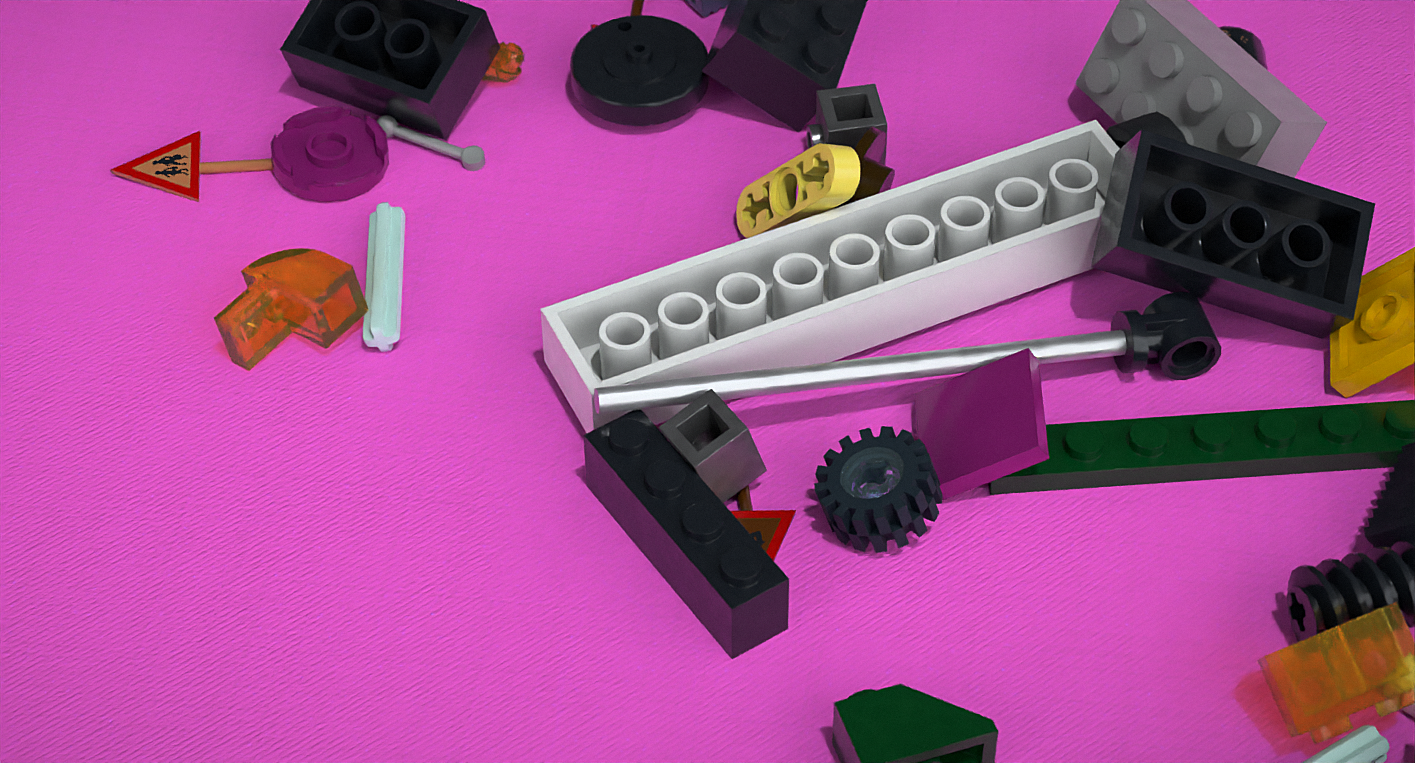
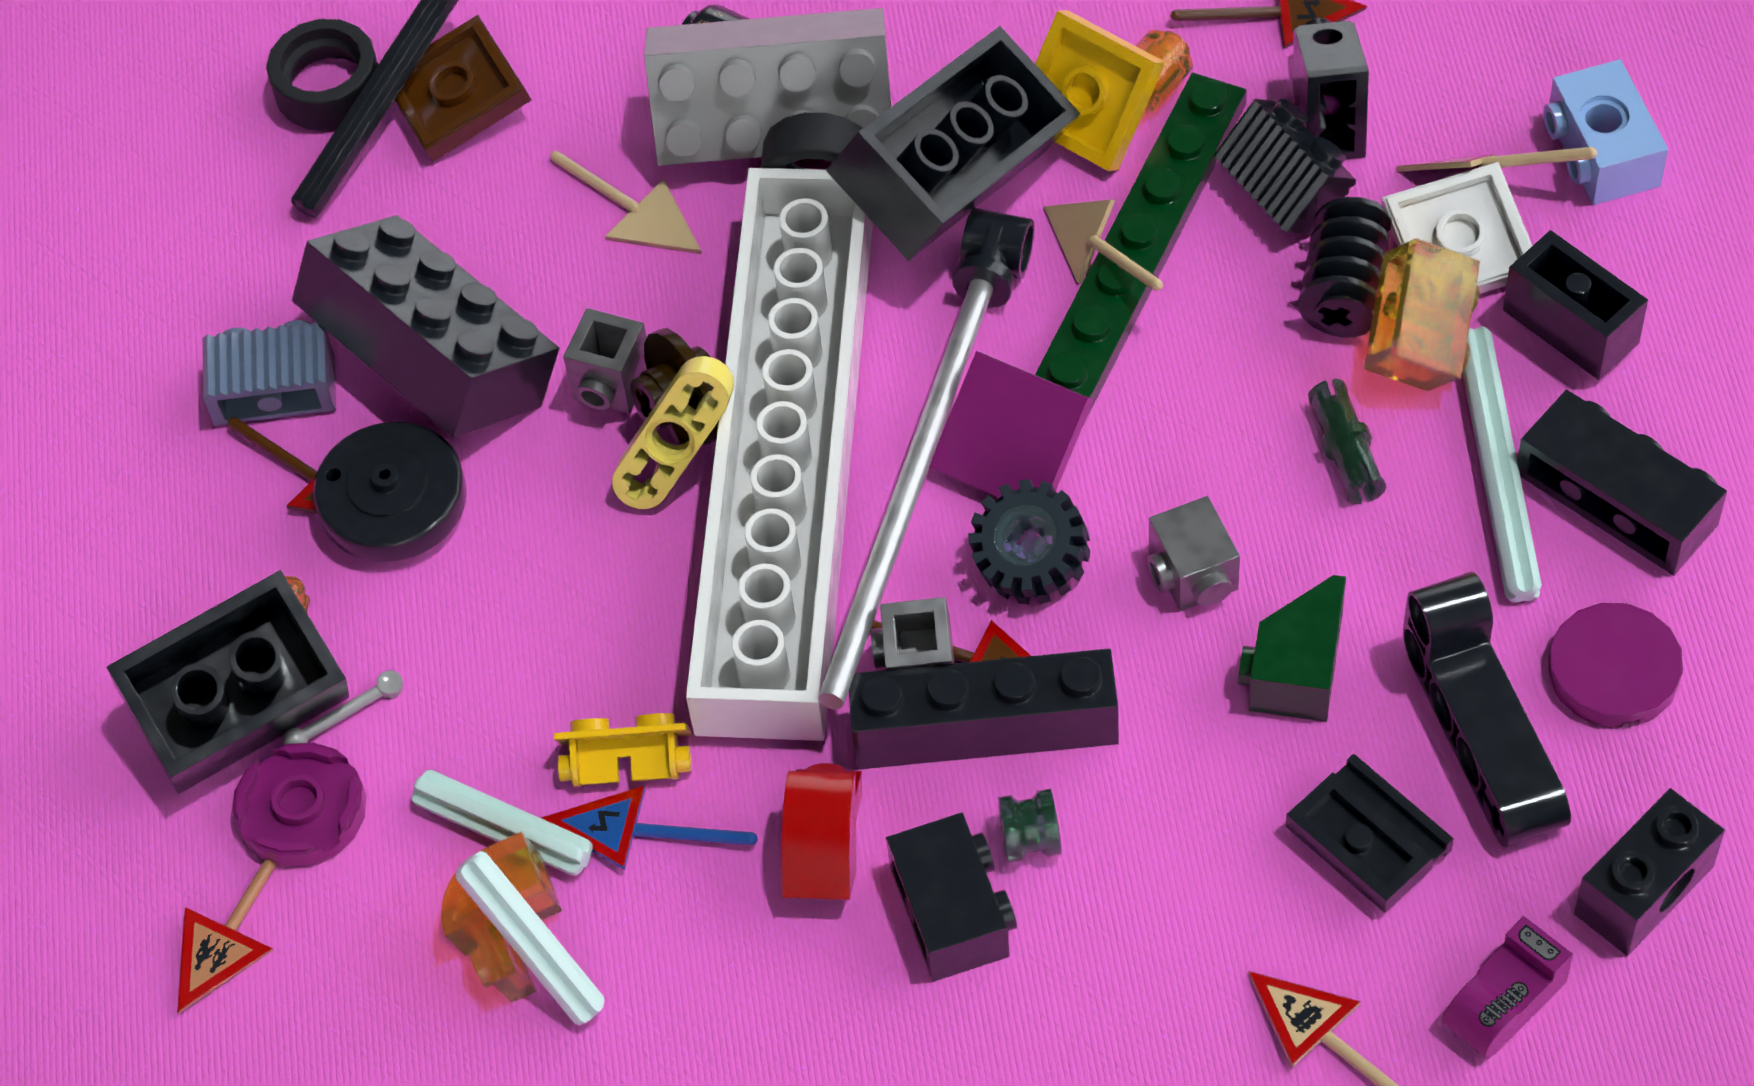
camera: 55 degrees left, 10 degrees up
none -> light aqua axle [455,851,605,1025]
none -> blue piece [541,785,758,870]
none -> tan piece [550,151,702,254]
none -> yellow hinge [554,713,692,787]
none -> red brick [782,763,862,900]
none -> black brick [886,812,1017,982]
none -> wheel [997,788,1062,863]
none -> tan piece [1044,199,1163,291]
none -> flat silver brick [1147,496,1240,611]
none -> pin [1308,379,1386,504]

